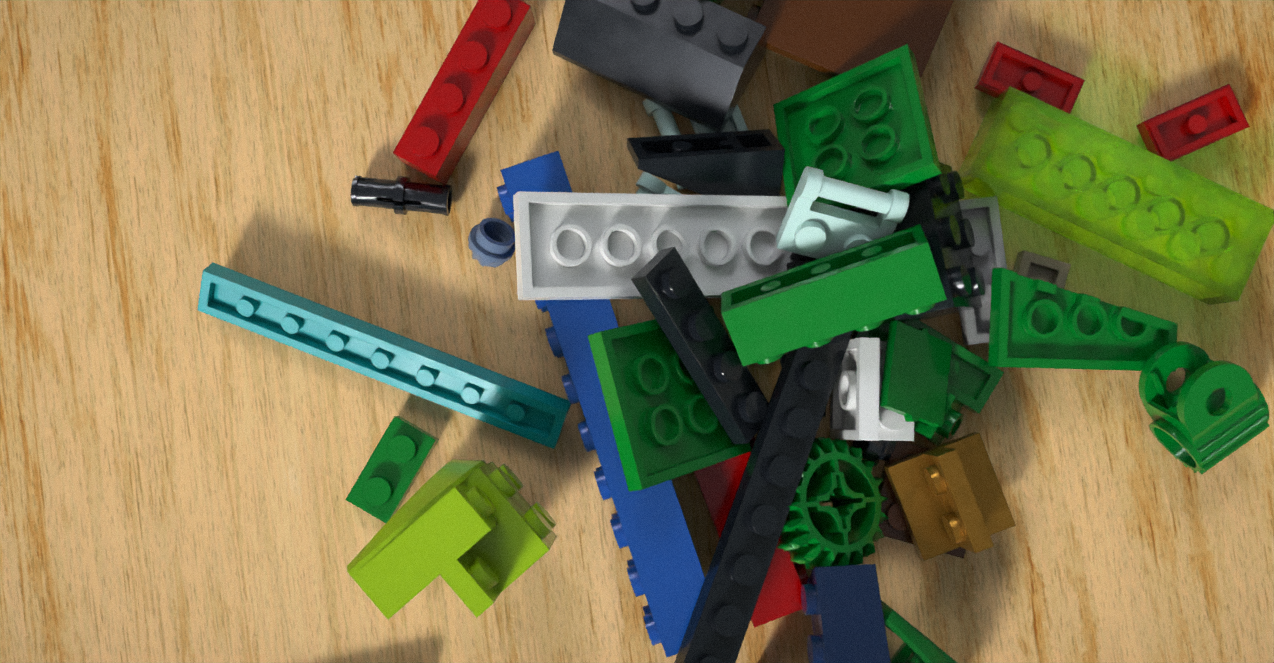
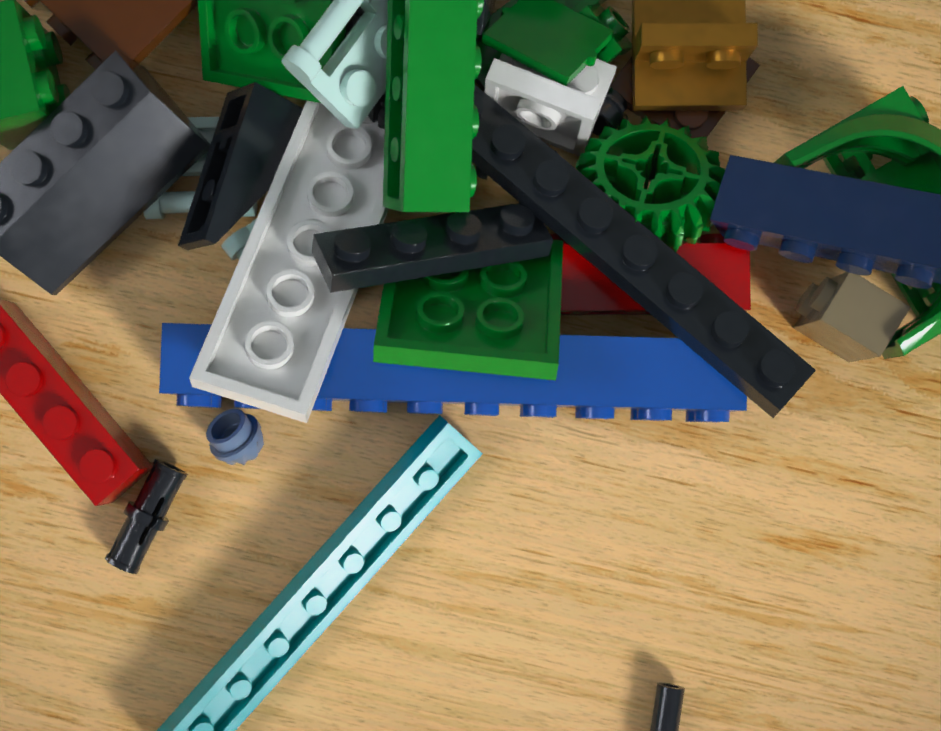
camera: 70 degrees left, 0 degrees up
green plate [345,416,439,523] -> none
lime piece [347,459,557,619] -> none

